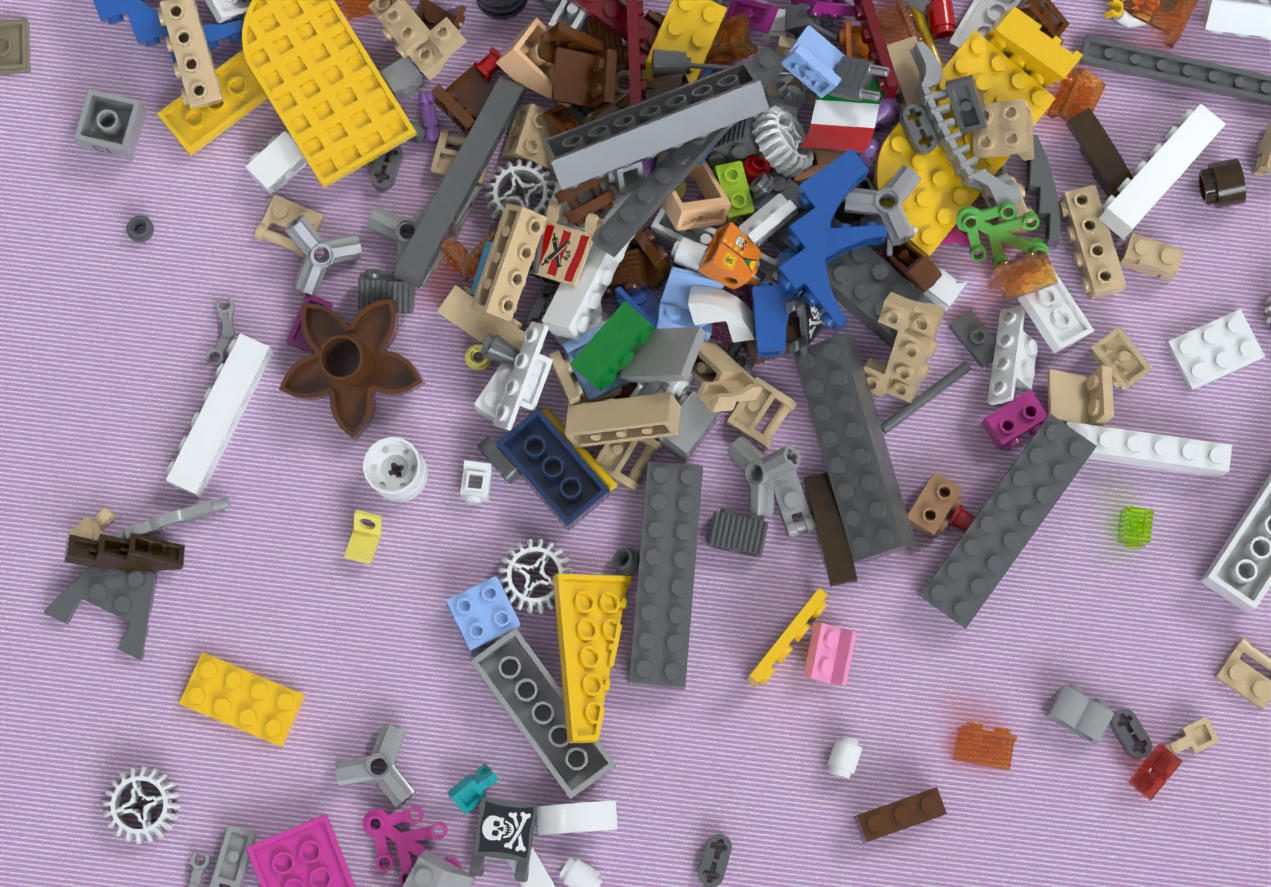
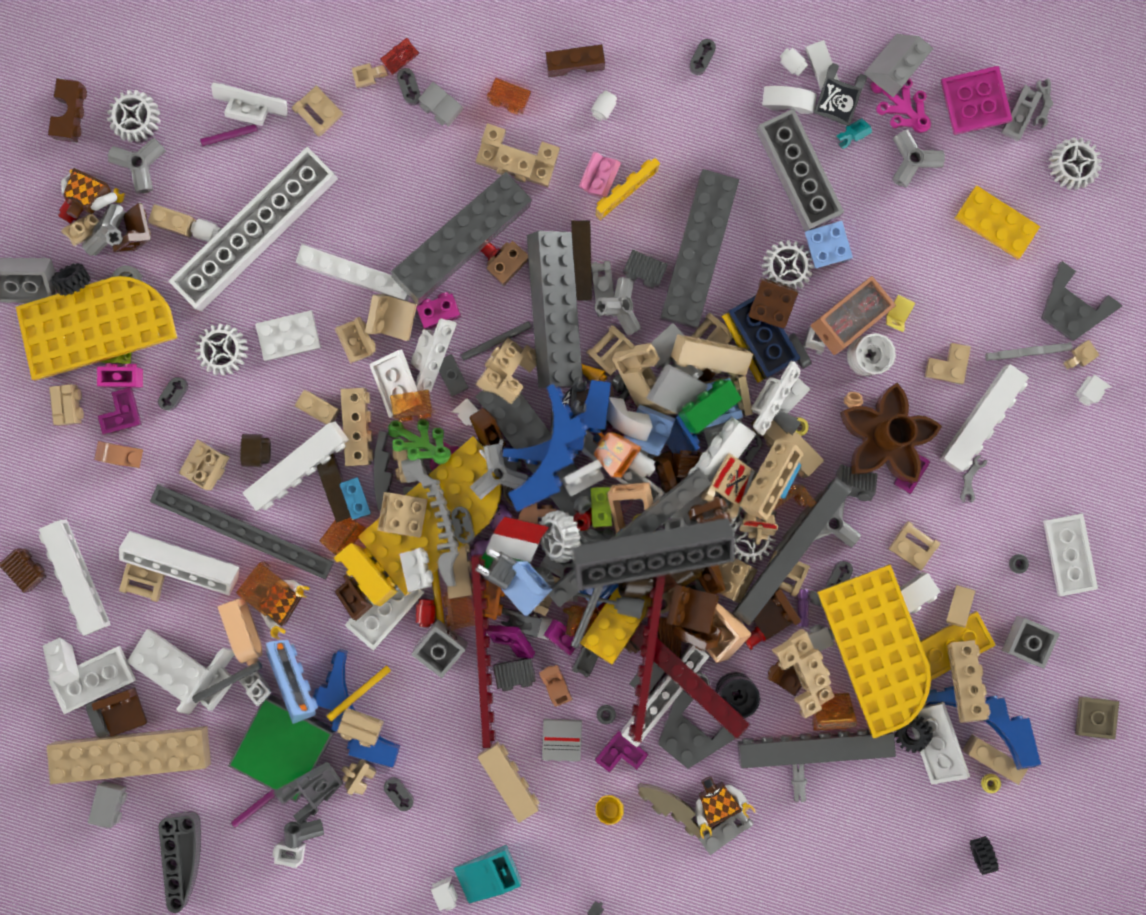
camera: 175 degrees left, 10 degrees up
dark brown slope [64,533,185,571] -> none
light grey piece [284,214,362,296] -> none
yellow wing [553,574,632,743] -> none
dark grey plate [613,548,640,575] -> none
dark grey slope [945,74,987,133] -> none
clear neon green brick [1117,506,1154,550] -> none
none -> dark azure bracket [340,477,371,520]
none -> white bracket [400,548,433,592]
none -> tan bracket [475,123,560,188]
none -> dark grey bar [571,586,604,648]
none -> light orange cone [581,363,607,382]
none -> tan hips [740,512,778,545]
none -> reddish brown bracket [749,277,799,329]
none -> brick [810,276,896,355]
none -> light nougat plate [844,392,863,408]
none -> tan plate [924,343,971,385]
none -> tan tile [946,585,975,628]
none -> white plate [1043,514,1098,596]
none -> white window [1075,375,1112,406]

